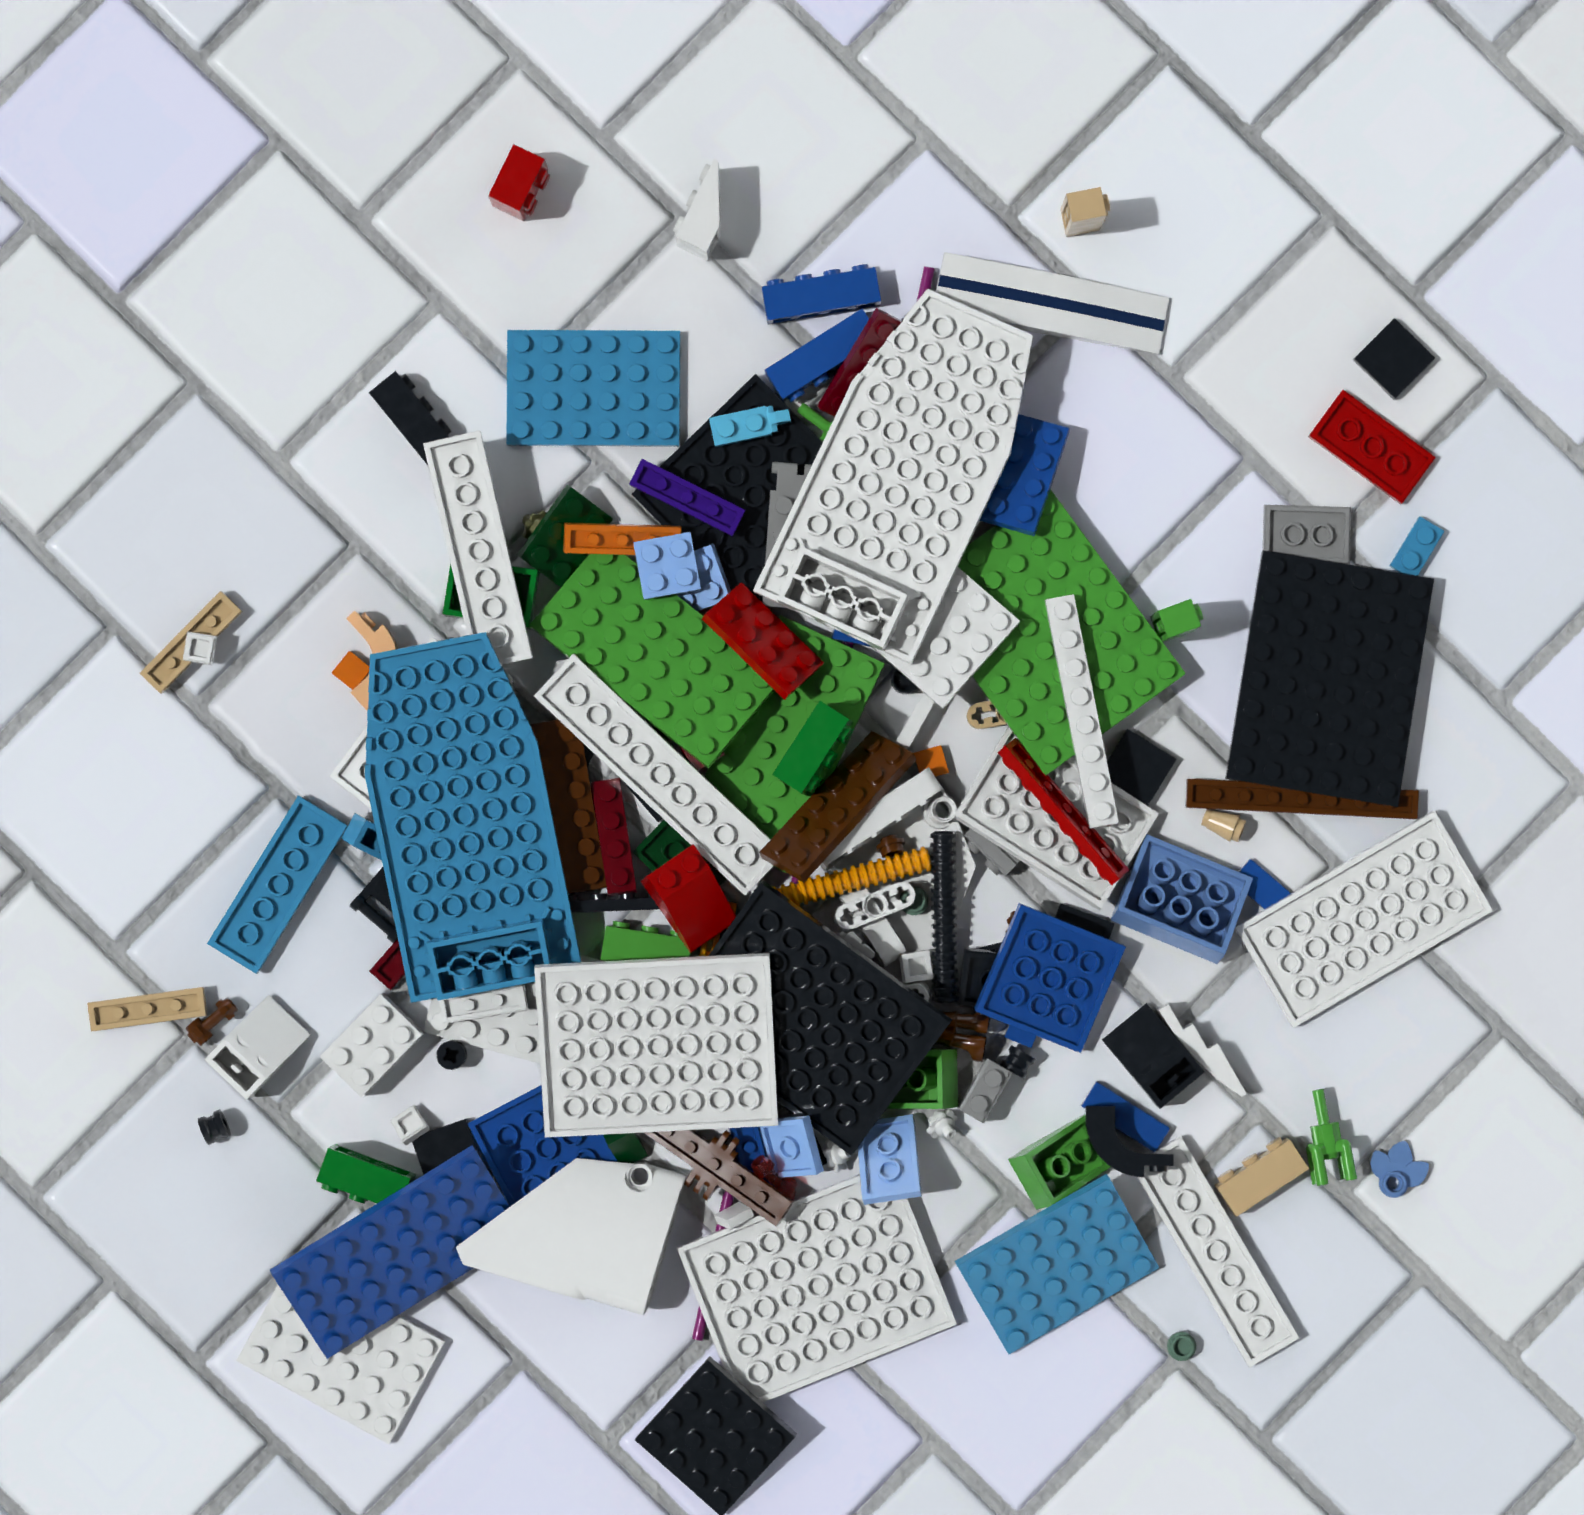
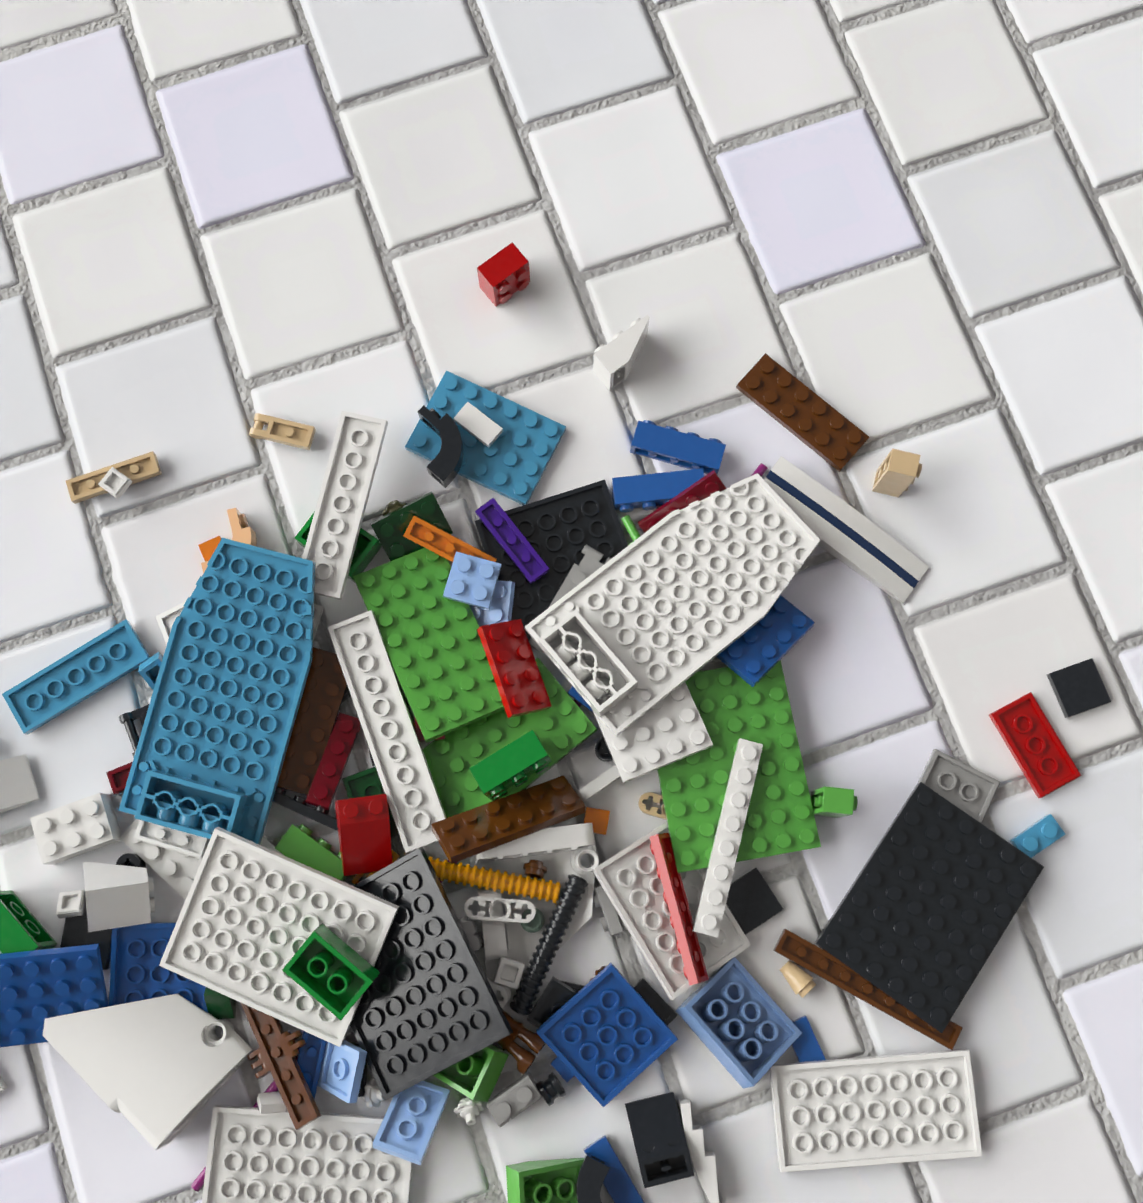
camera: 25 degrees right, 10 degrees down
black brick [369,371,452,465] -> none
medium azure hinge [709,406,791,447] -> none
clear red bar [751,1155,797,1200] -> none
none -> white slope [83,862,155,932]
none -> tan plate [249,413,316,450]
none -> green brick [282,923,380,1020]
none -> black arch [417,405,463,488]
none -> white tile [453,402,503,448]
none -> reddish brown plate [736,353,869,472]

